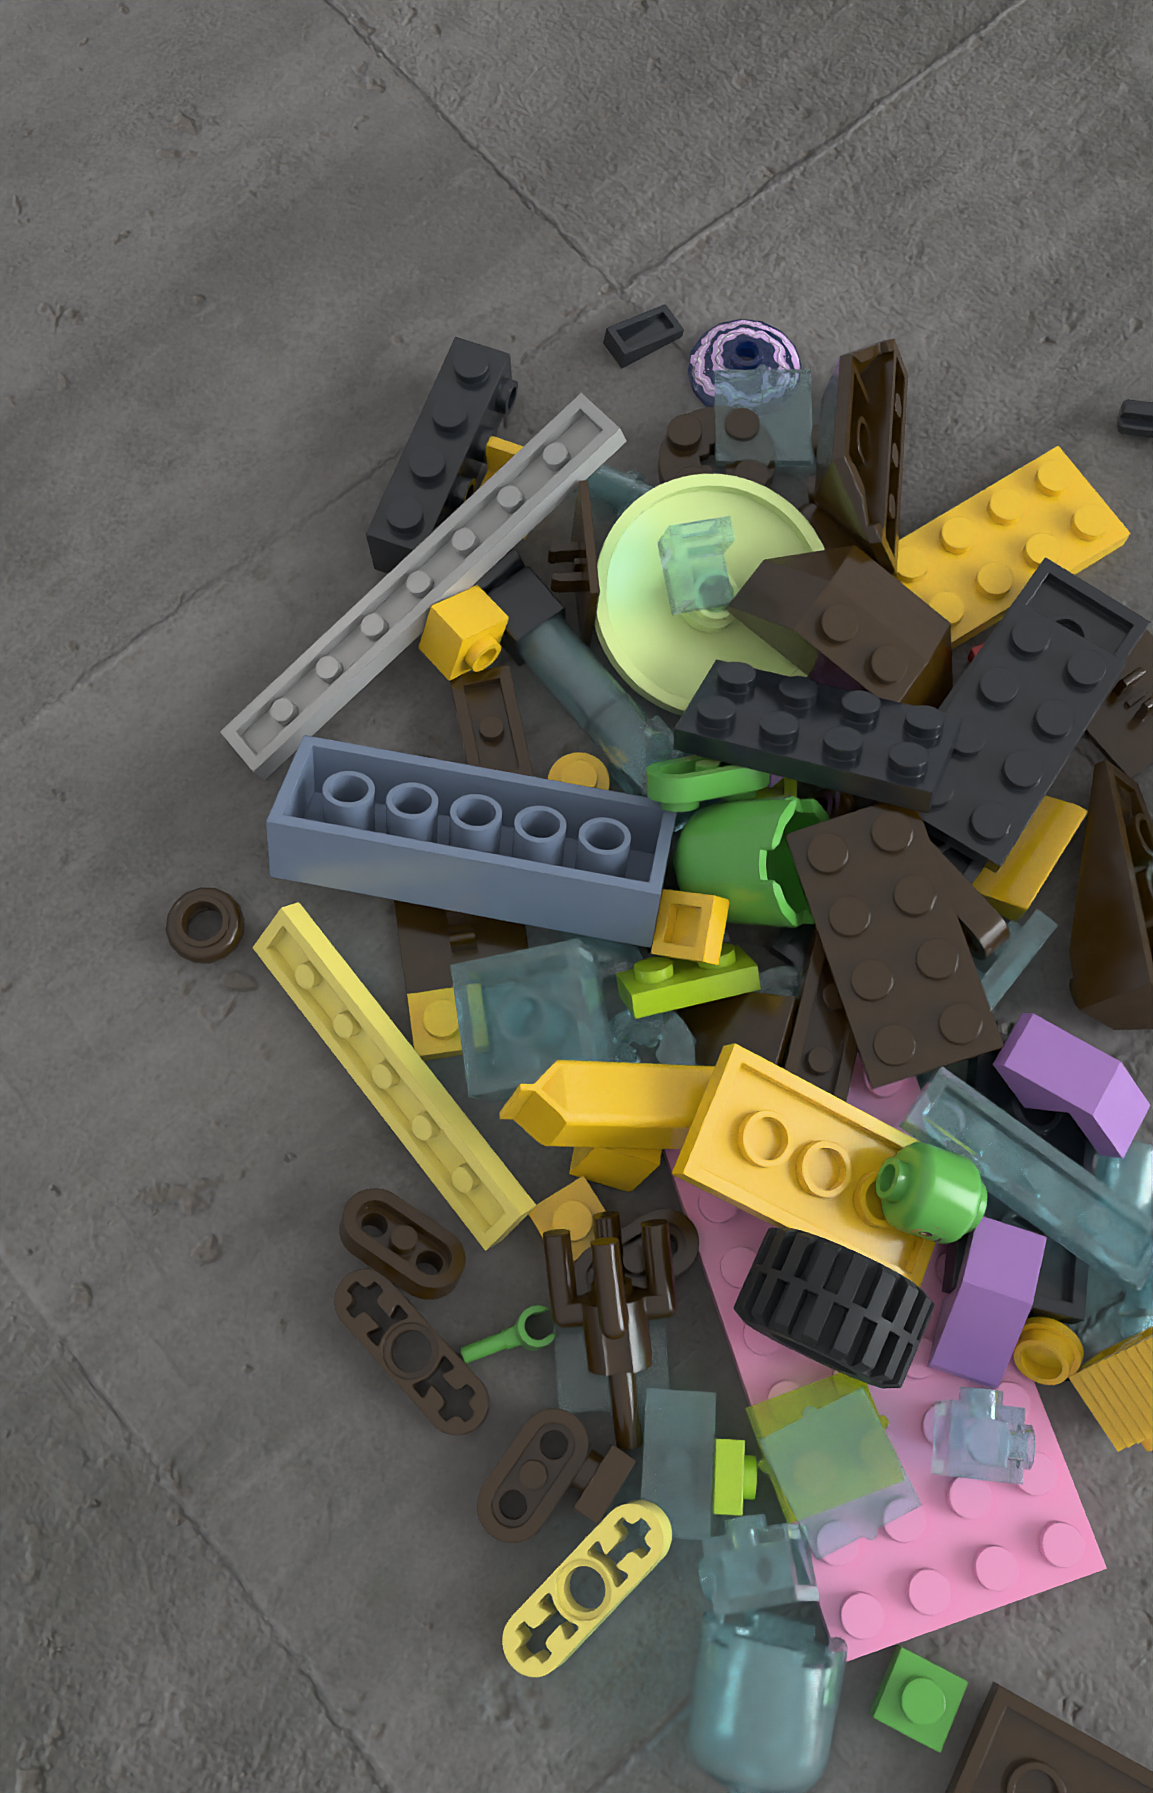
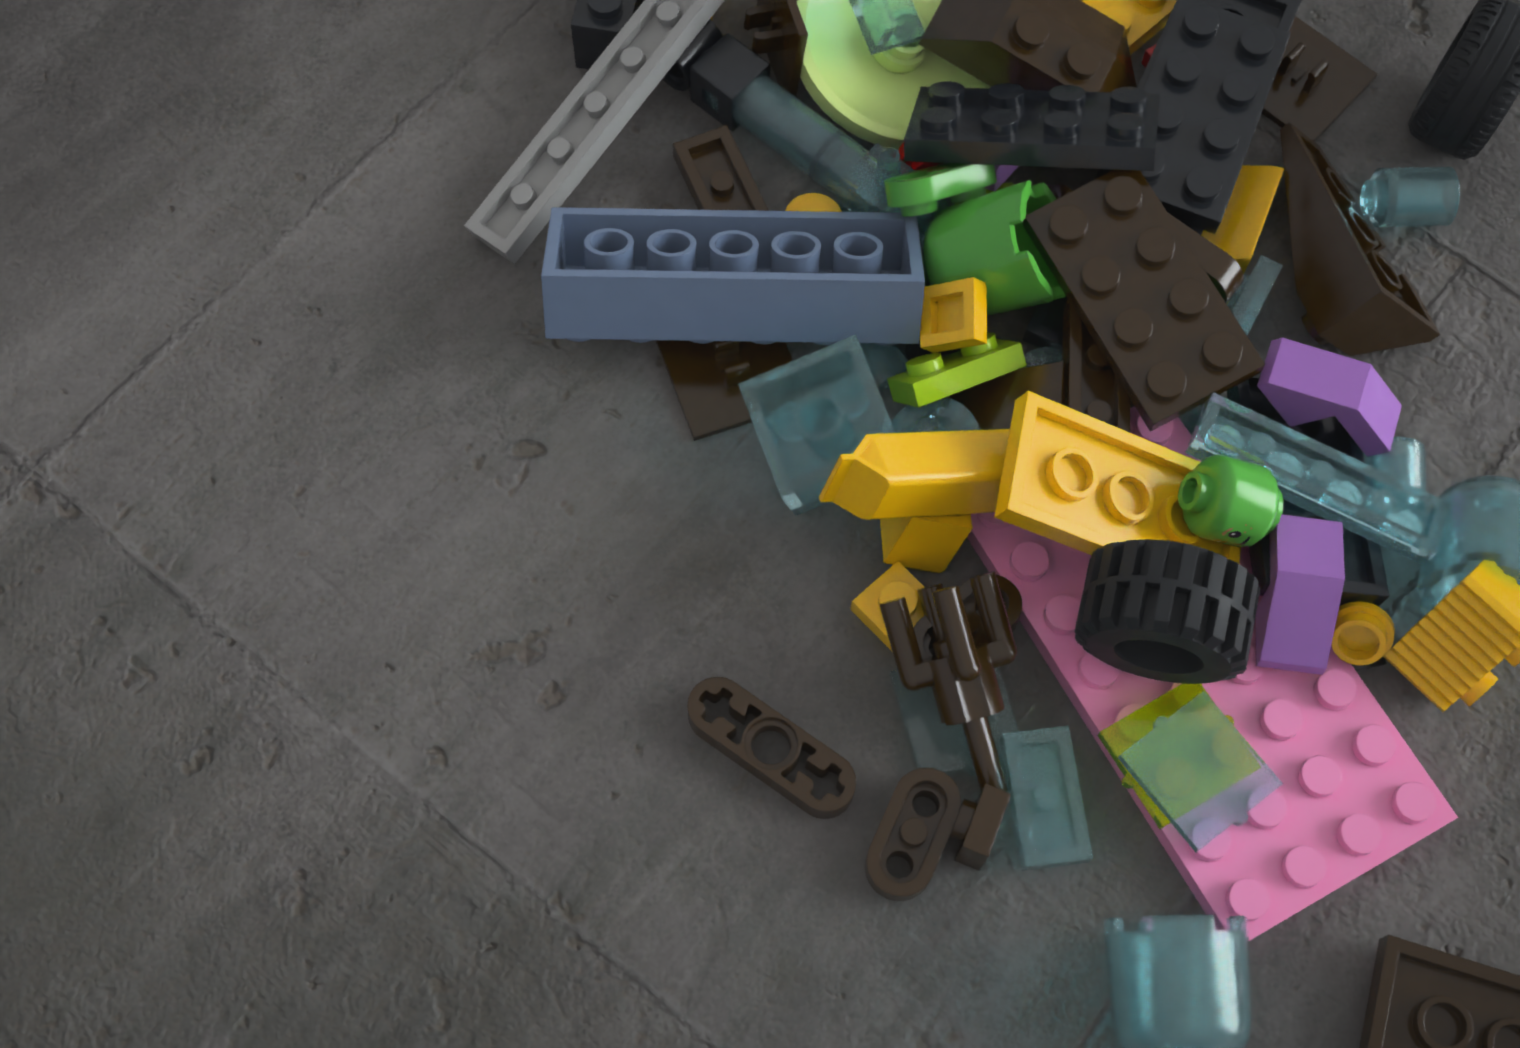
camera: 15 degrees left, 5 degrees down
dark brown piece [165,887,245,964] -> none
light yellow plate [252,902,537,1251] -> none
dark brown plate [339,1188,466,1300] -> none
yellow plate [407,985,481,1061] -> none
yellow plate [418,585,509,681] -> none
bright green hand [460,1305,557,1364] -> none
light yellow beam [502,1500,672,1677] -> none
clear light blue brick [699,1514,820,1616] -> none
lime plate [709,1438,757,1516] -> none
bright green plate [869,1644,968,1753] -> none
clear light blue brick [932,1387,1035,1485] -> none

